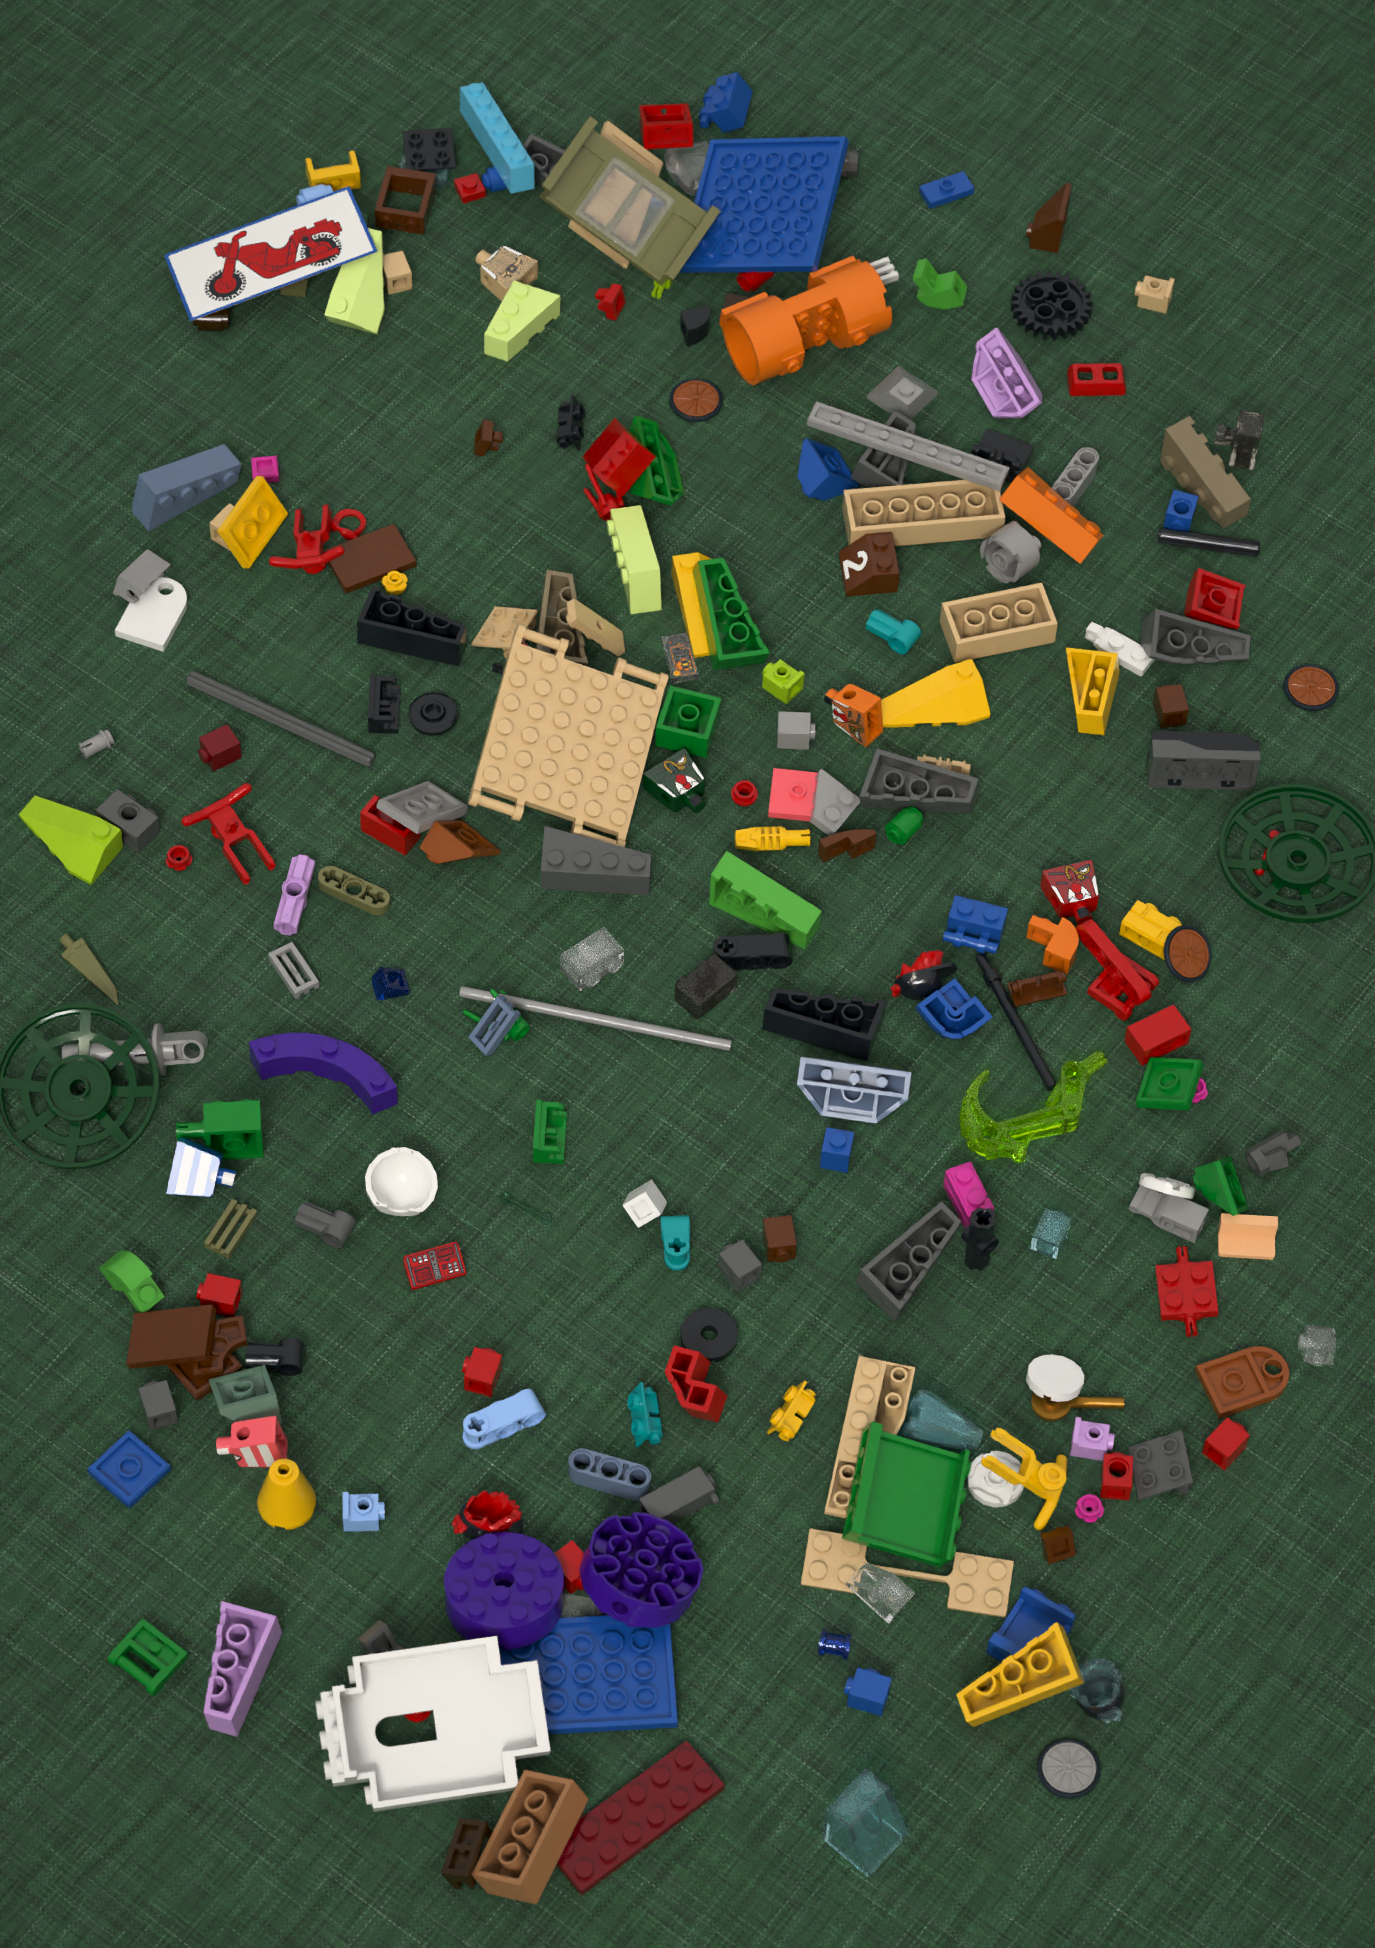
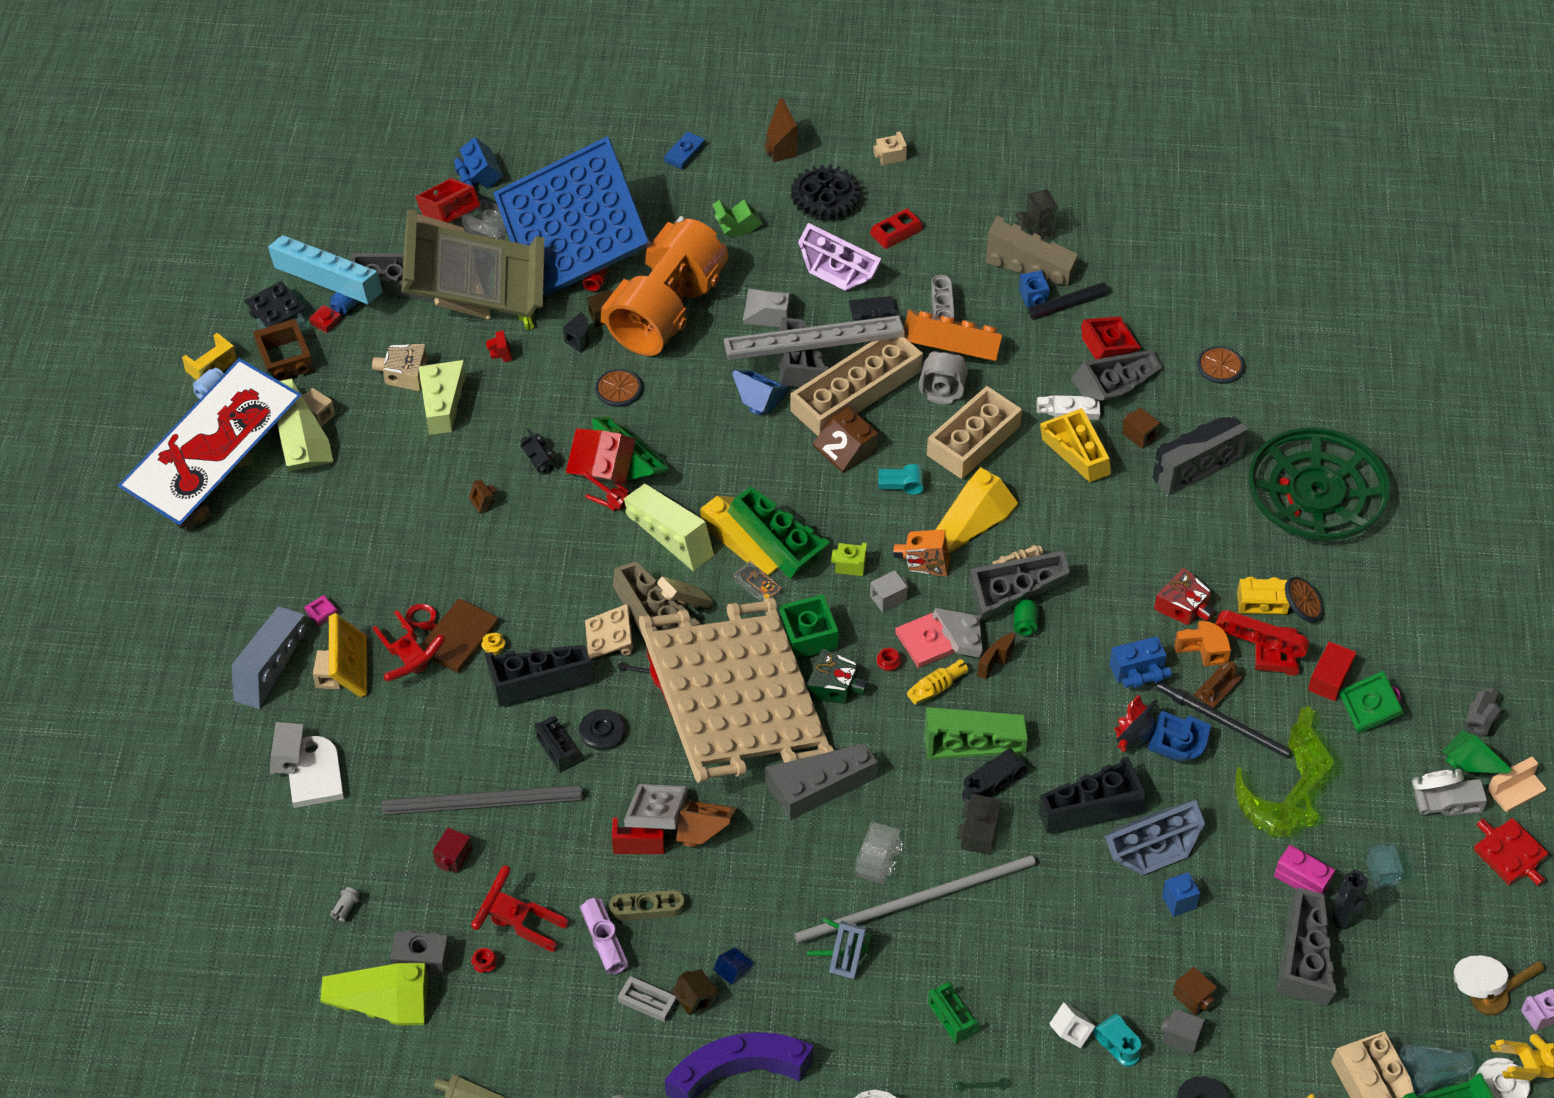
camera: 30 degrees left, 5 degrees down
none -> dark brown brick [672,969,718,1015]

